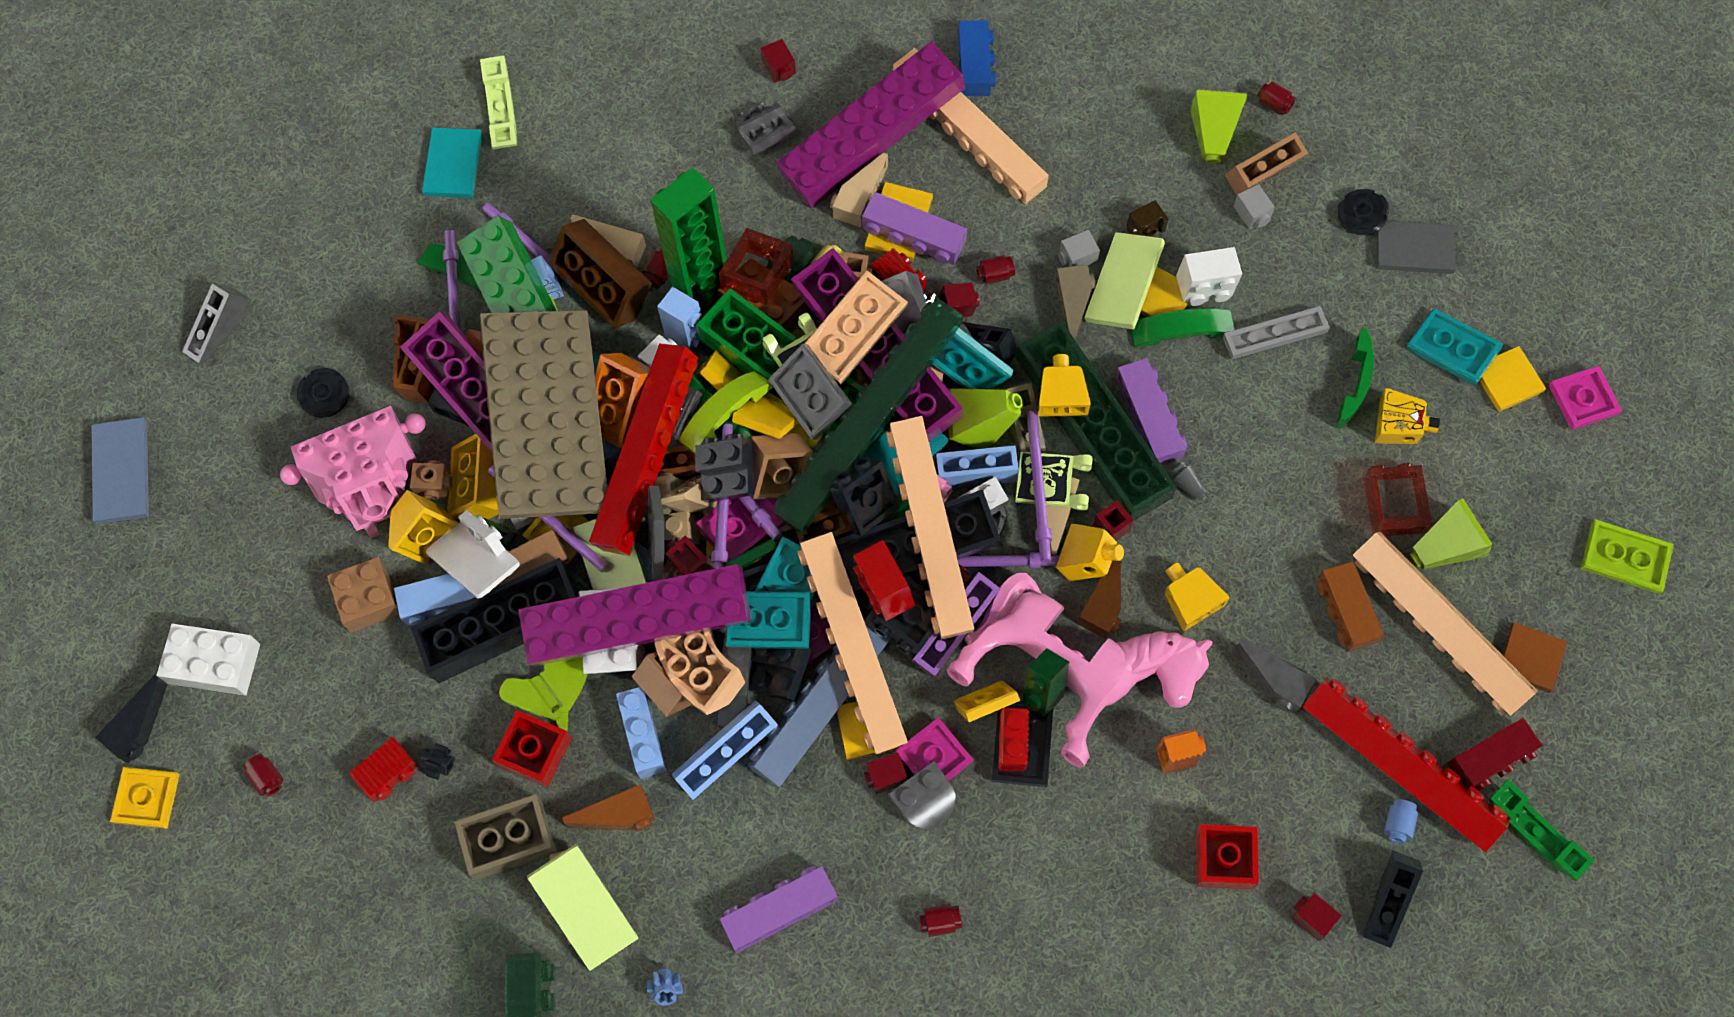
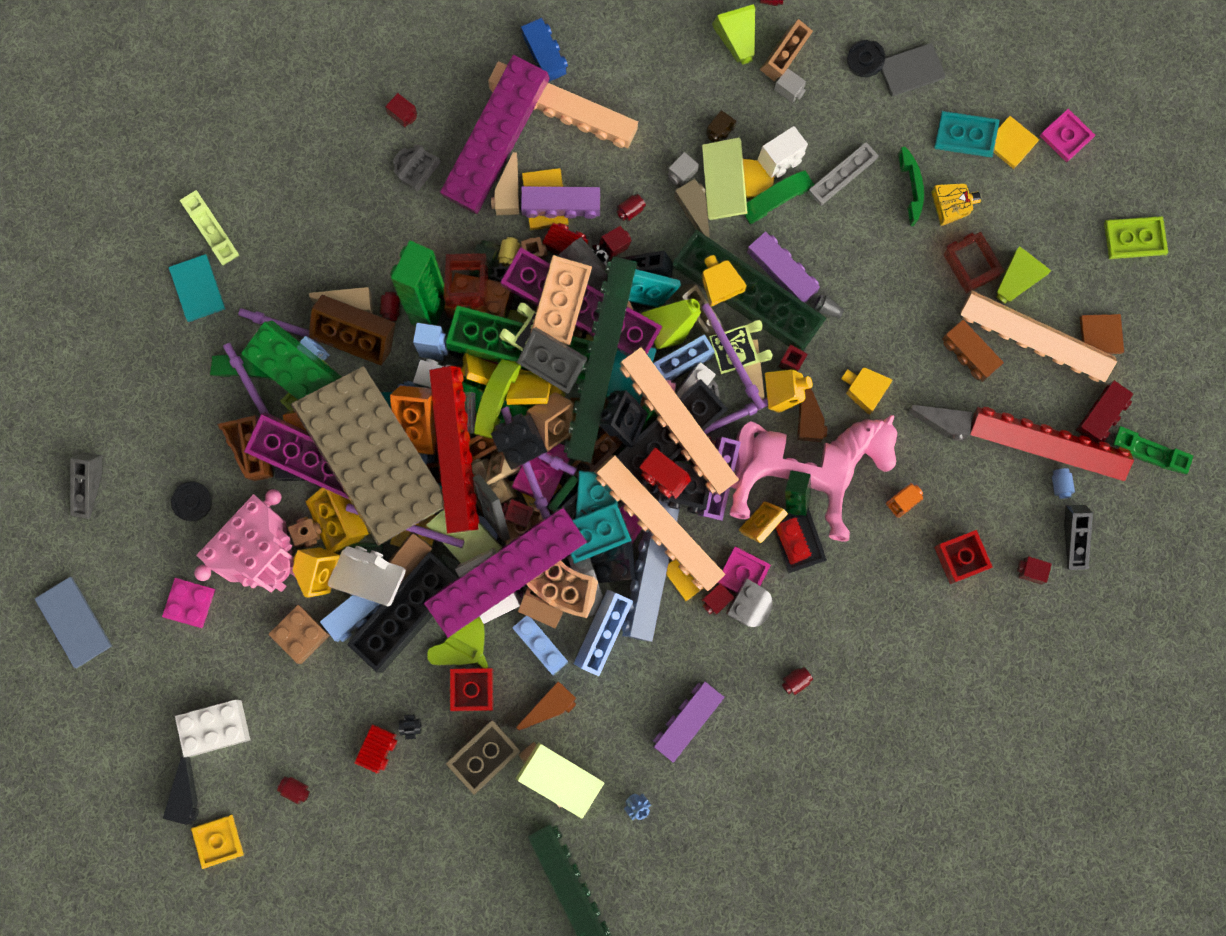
camera: 30 degrees left, 10 degrees up
none -> dark pink plate [162,578,215,629]

